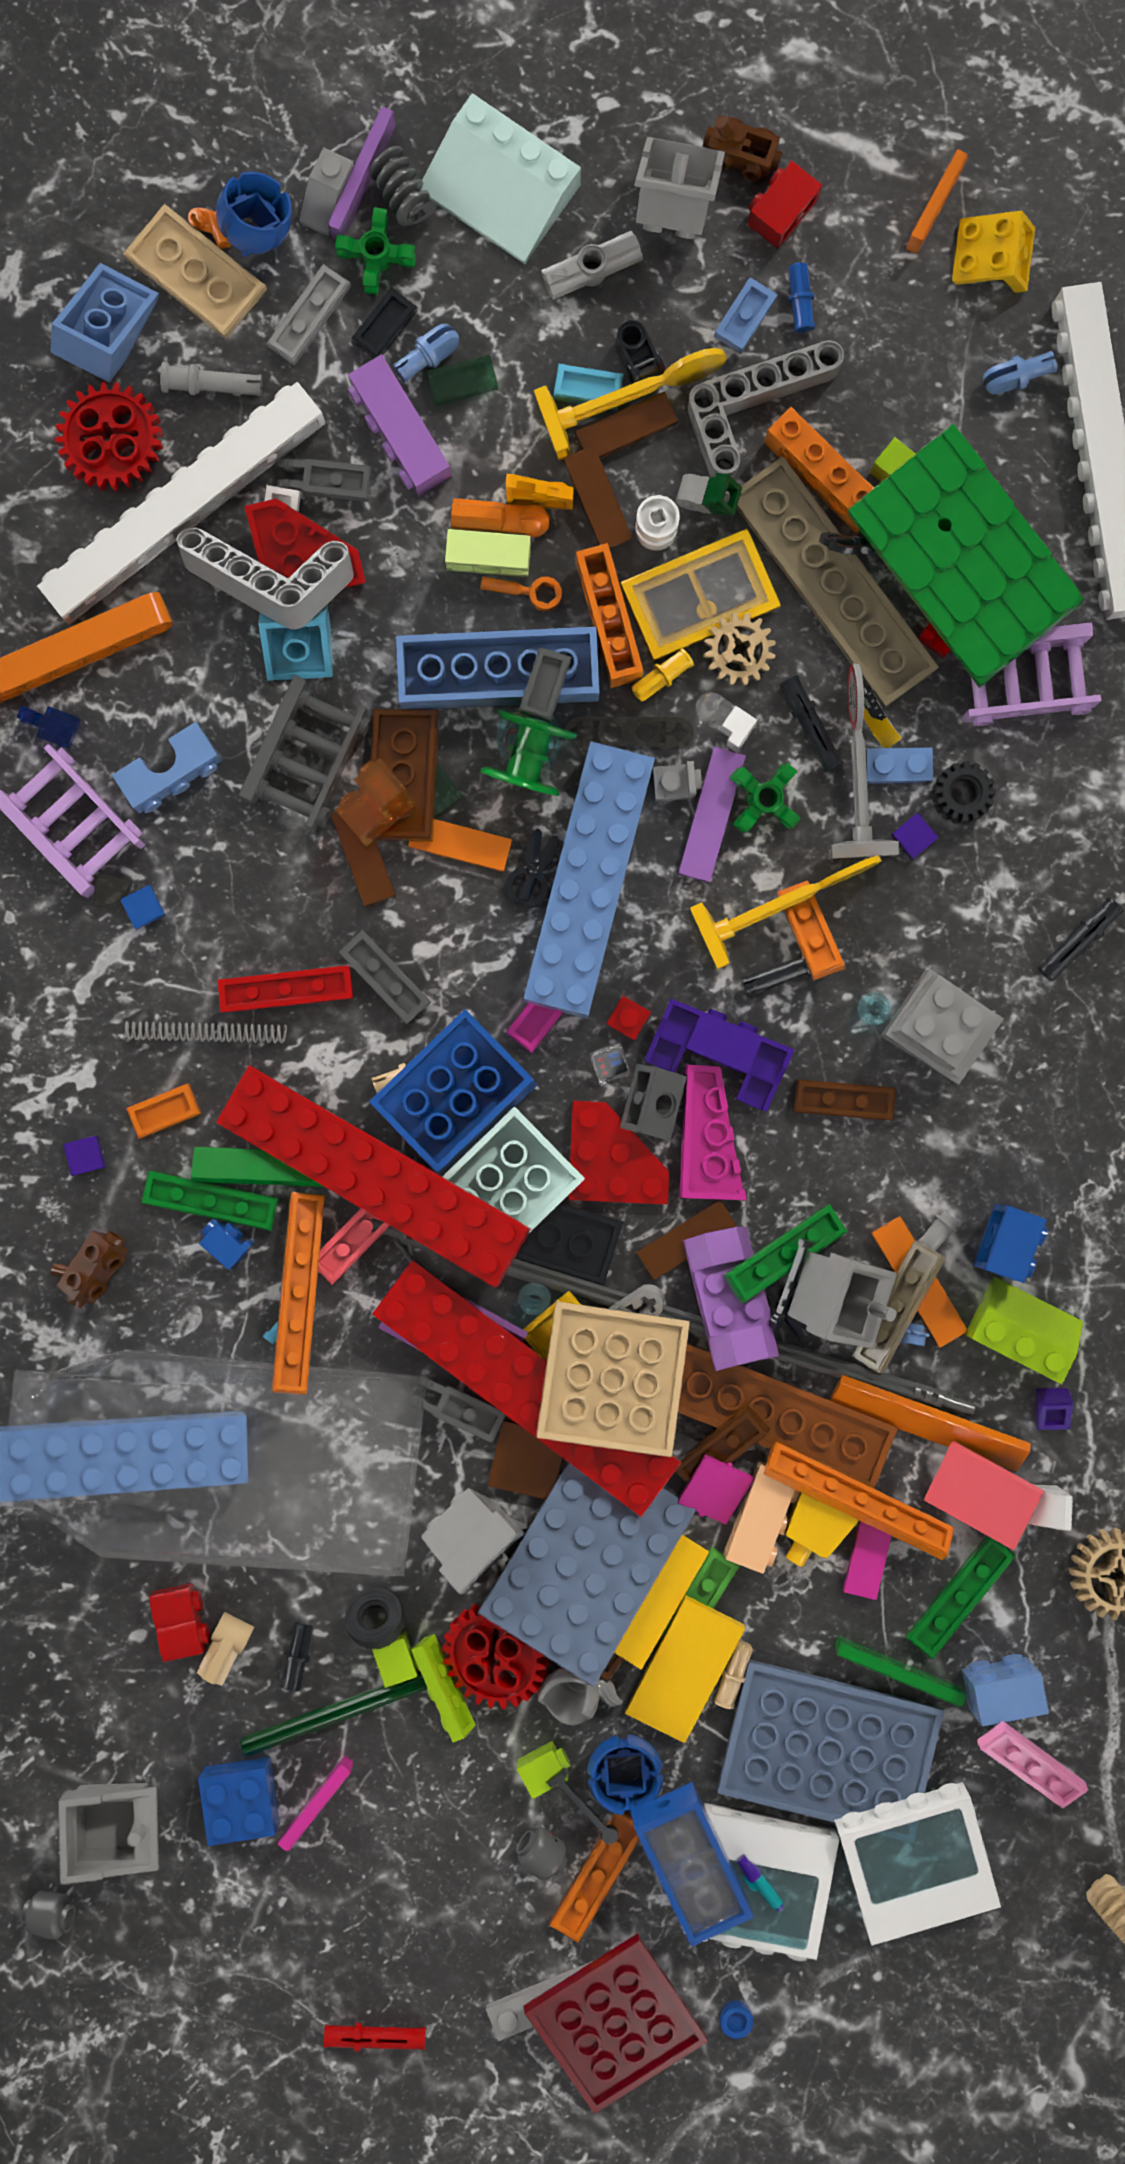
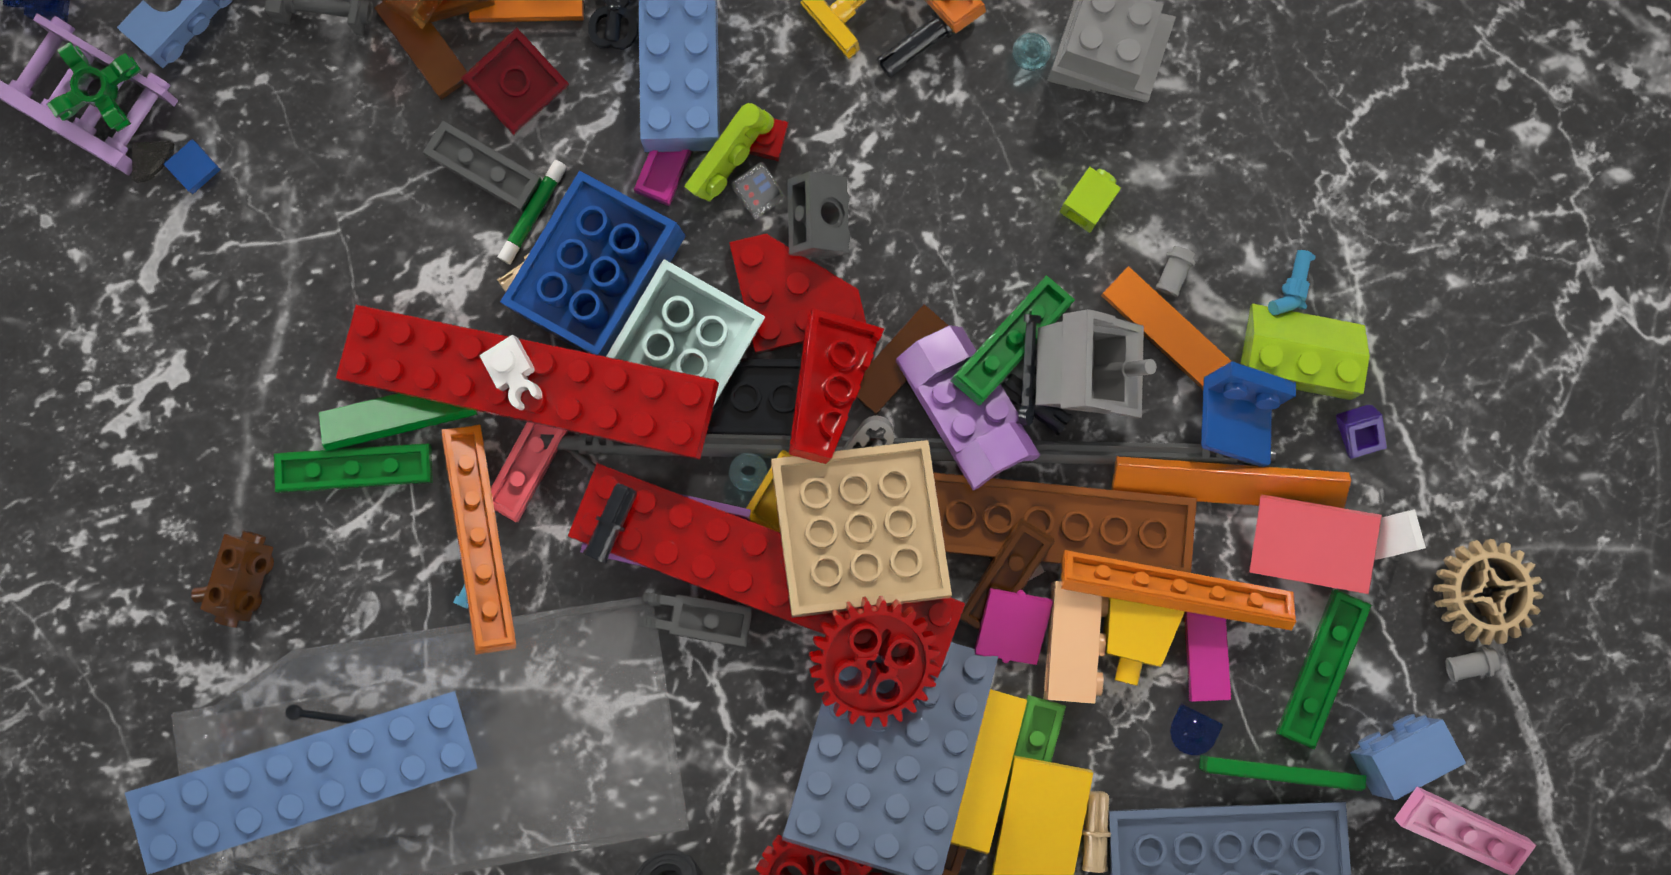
camera: 20 degrees left, 5 degrees down
dark purple tile [63,1135,106,1176] -> none
light grey piece [124,1021,287,1044] -> none
orange tile [126,1083,202,1139] -> none
blue brick [199,1219,255,1270] -> none
red plate [217,965,354,1013] -> none
light grey piece [421,1488,529,1594] -> none
reddish brown tile [487,1420,562,1499] -> none
dark purple bracket [644,999,794,1112] -> none
dark pink wing [679,1065,747,1200] -> none
reddish brown tile [793,1079,896,1121] -> none
dark tan tile [852,1240,946,1374] -> none
medium blue plate [901,1323,930,1346] -> none
blue brick [973,1204,1048,1283] -> none
none -> green pin [47,42,142,132]
none -> black hinge [285,704,367,724]
none -> dark red tile [461,27,569,136]
none -> white plate [479,335,542,411]
none -> green bar [497,159,568,265]
none -> black axle [583,483,637,564]
none -> lime plate [684,103,774,202]
none -> red wing [789,308,885,464]
none -> red gear [809,596,940,727]
none -> lime brick [1059,166,1121,233]
none -> clear blue piece [1170,704,1223,755]
none -> blue bracket [1201,361,1296,467]
none -> dark azure piece [1268,250,1315,316]
none -> light grey pin [1445,646,1500,683]

